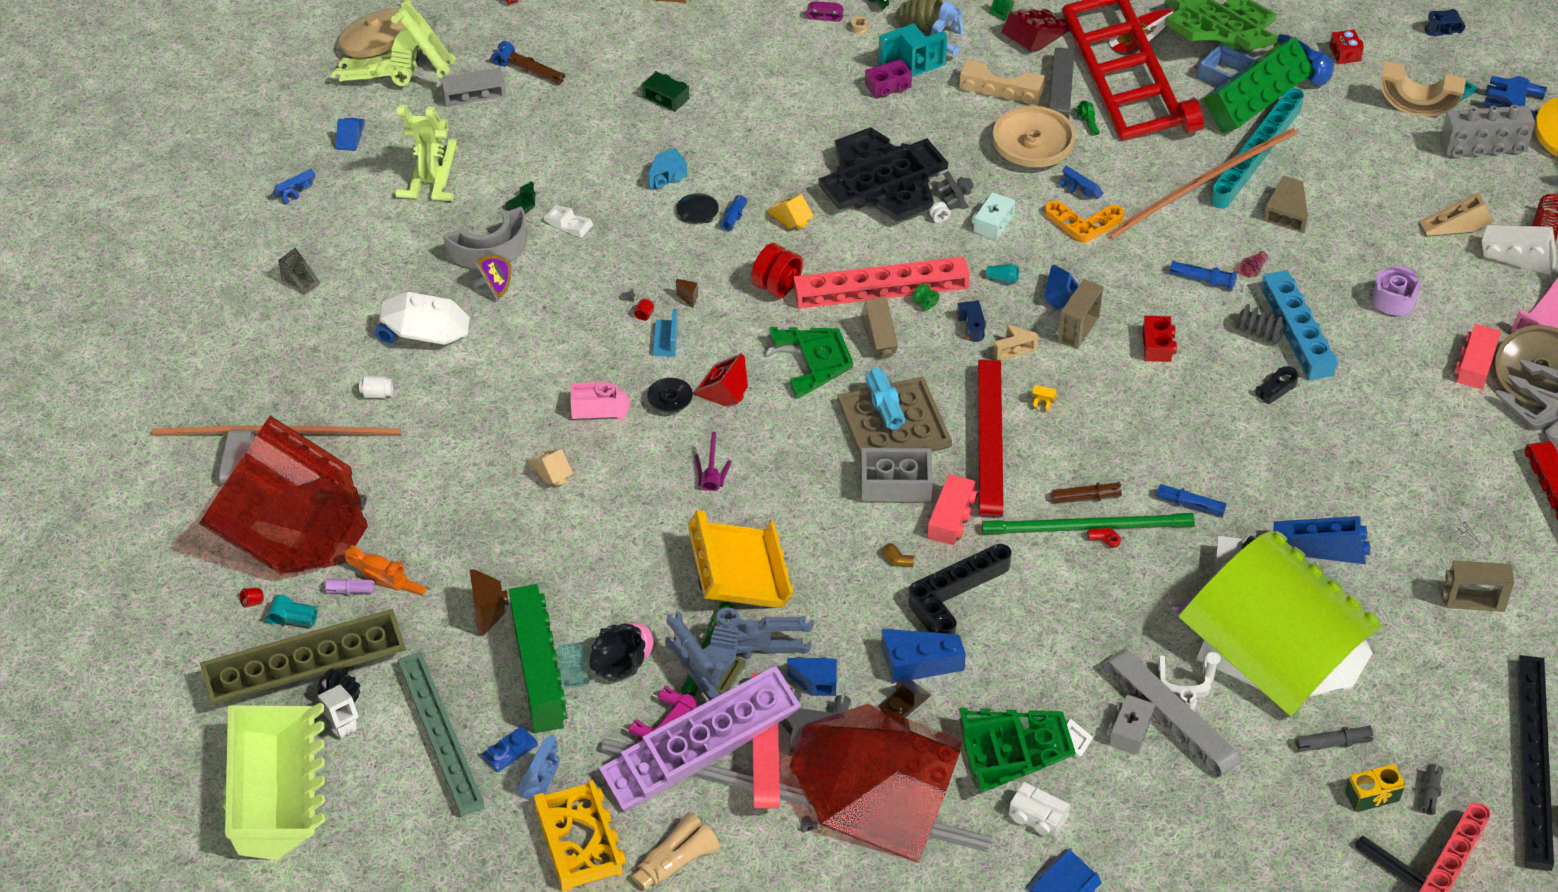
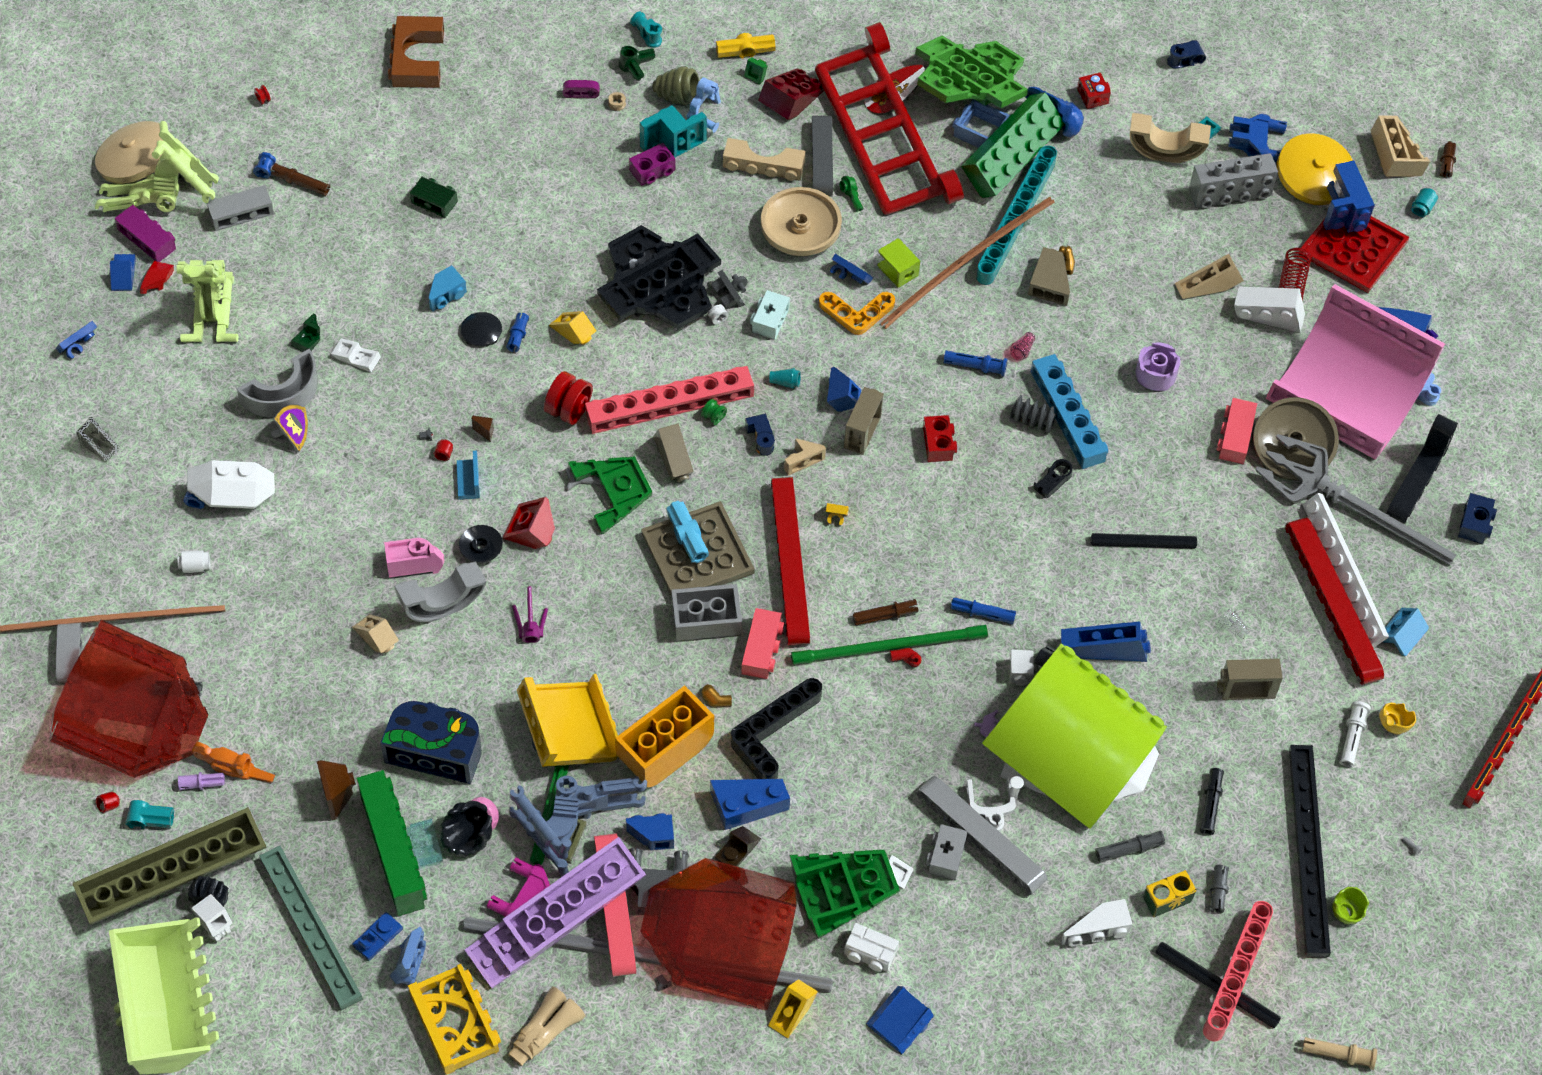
camera: 10 degrees left, 10 degrees up
none -> magenta brick [114,205,176,262]
none -> red slope [140,261,174,294]
none -> dark blue brick [381,701,482,784]
none -> light grey brick [395,561,487,622]
none -> light orange brick [615,685,715,787]
none -> yellow slope [768,979,818,1038]
none -> lime piece [877,238,920,288]
none -> pearl gold arm [1059,245,1075,275]
none -> white slope [1061,899,1132,947]
none -> black axle [1090,533,1197,549]
none -> black pin [1200,768,1224,835]

